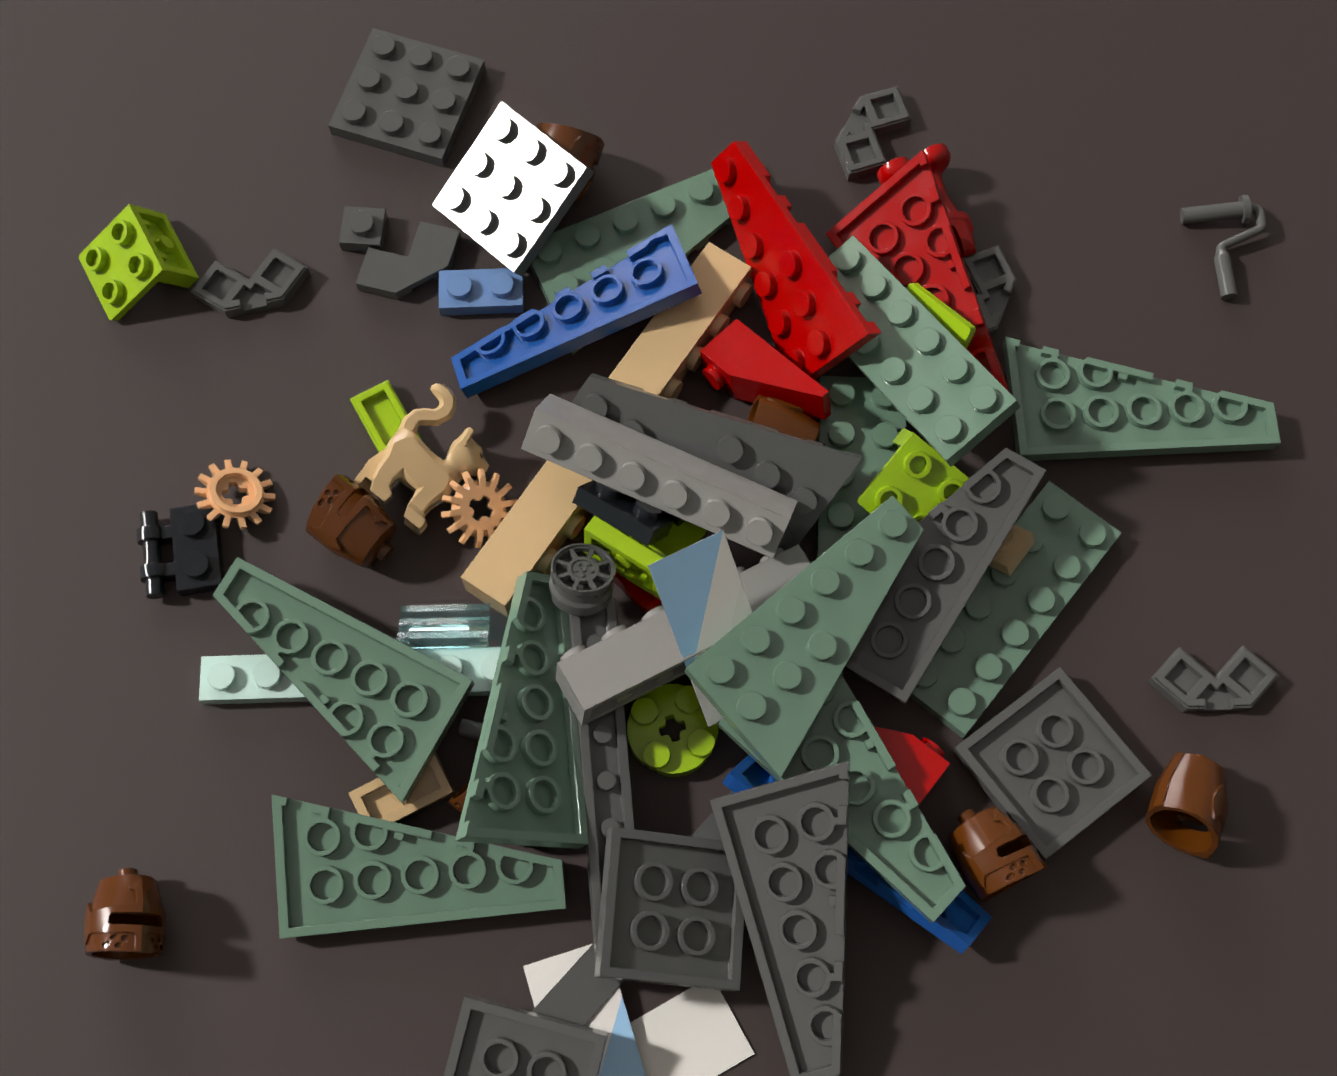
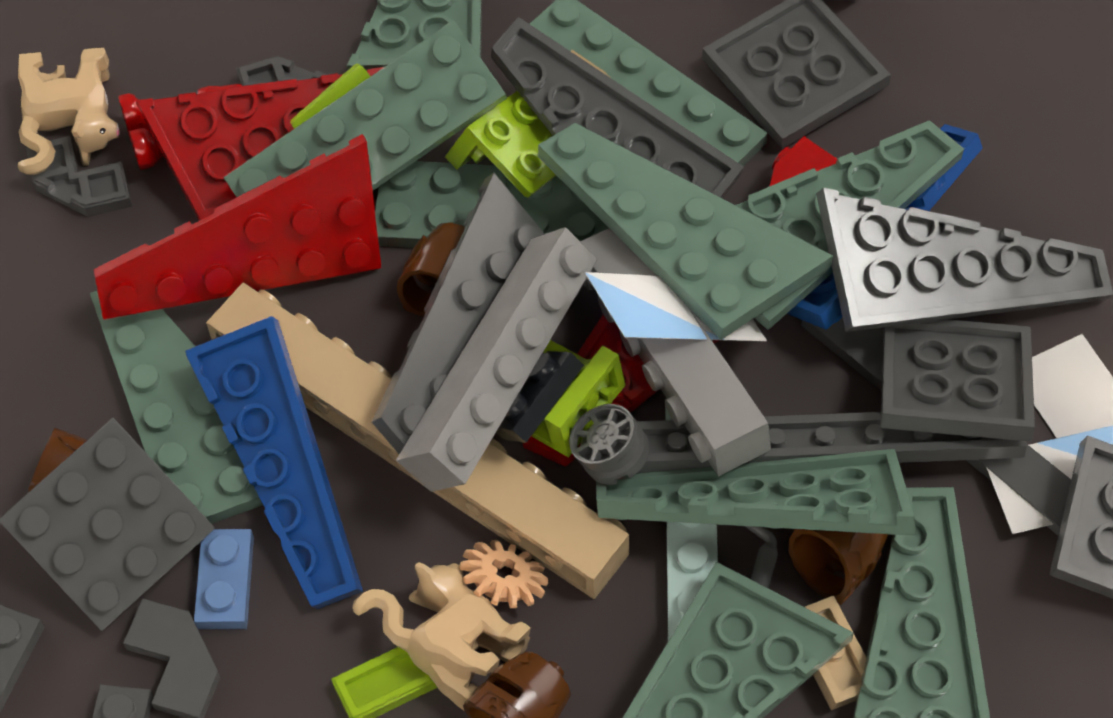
camera: 85 degrees left, 10 degrees down
clear light blue tile [397,603,492,649] -> none
lime plate [627,684,719,777] -> none
red slope [700,319,831,420] -> none
reddish brown helmet [949,806,1047,902] -> none
none -> tan animal [17,48,120,175]

